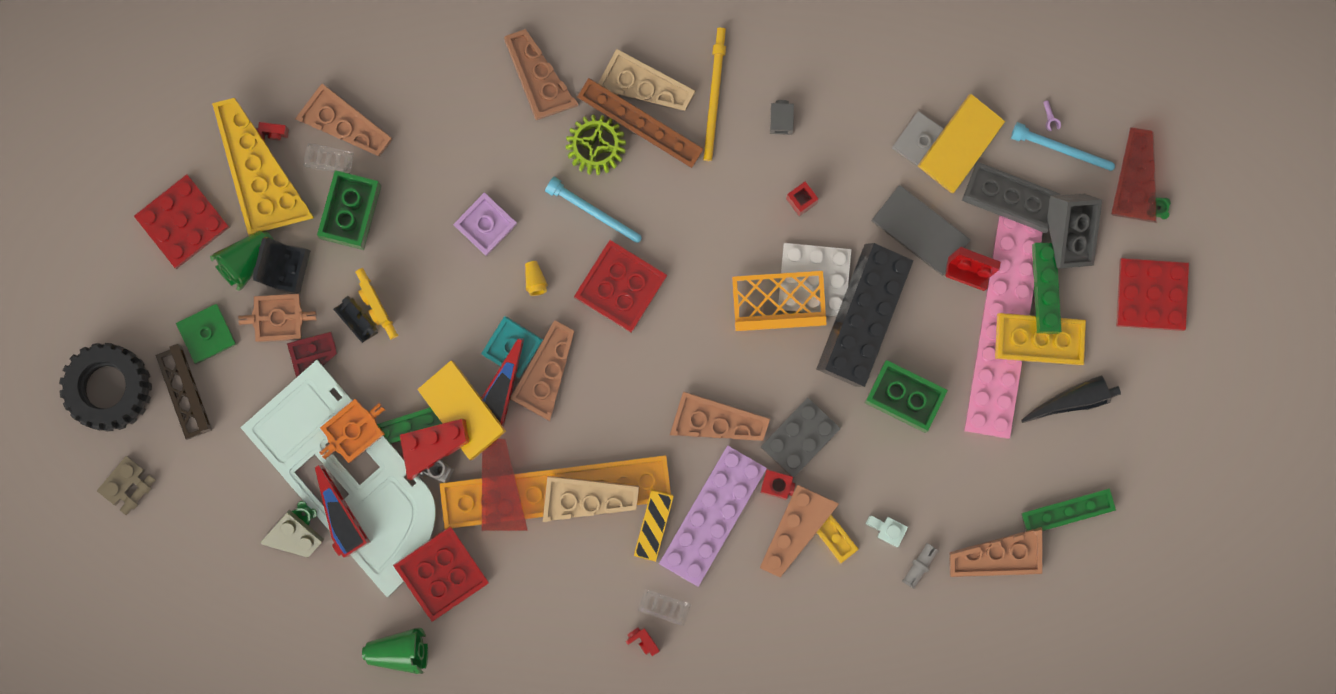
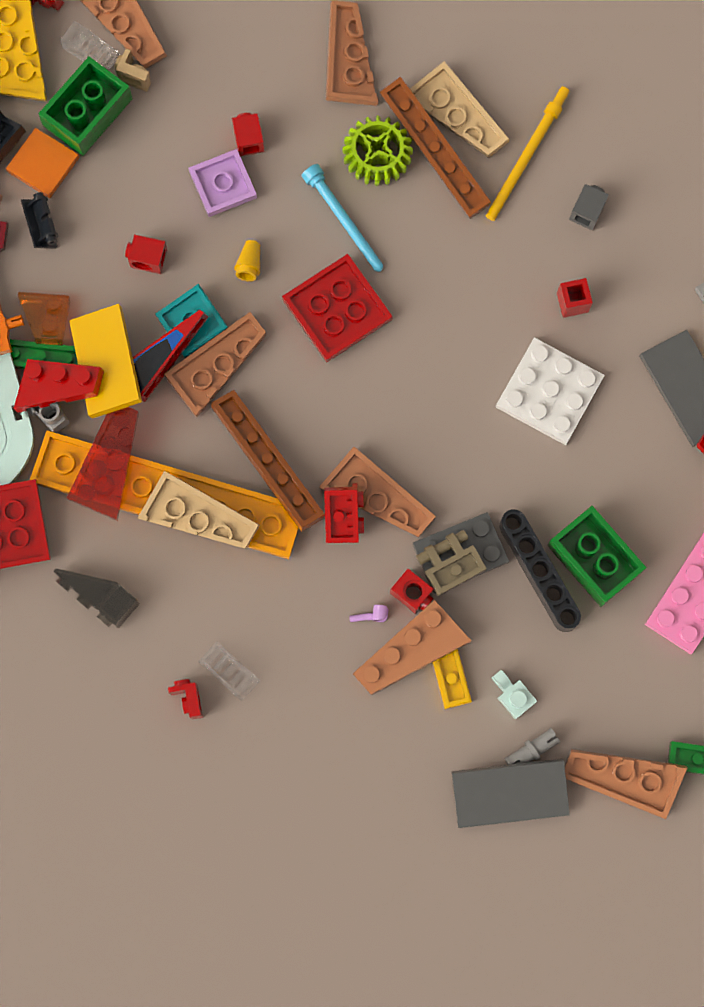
camera: 20 degrees right, 5 degrees down
yellow plate [355,268,399,340] -> none
tile [634,489,674,562] -> none
lavender plate [659,445,767,587] -> none
light orange fence [732,271,827,331] -> none
black brick [816,243,914,387] -> none
none -> orange tile [6,127,80,199]
none -> clear orange wing [18,292,70,346]
none -> clear smoke slope [53,568,140,628]
none -> tan bracket [115,48,151,92]
none -> red brick [125,234,167,274]
none -> dark orange plate [211,390,325,532]
none -> red brick [232,112,264,157]
none -> red bracket [324,483,364,543]
none -> lavender hand [350,605,389,622]
none -> dark tan plate [416,530,487,597]
none -> dark grey tile [452,758,570,828]
none -> black beam [499,509,581,632]

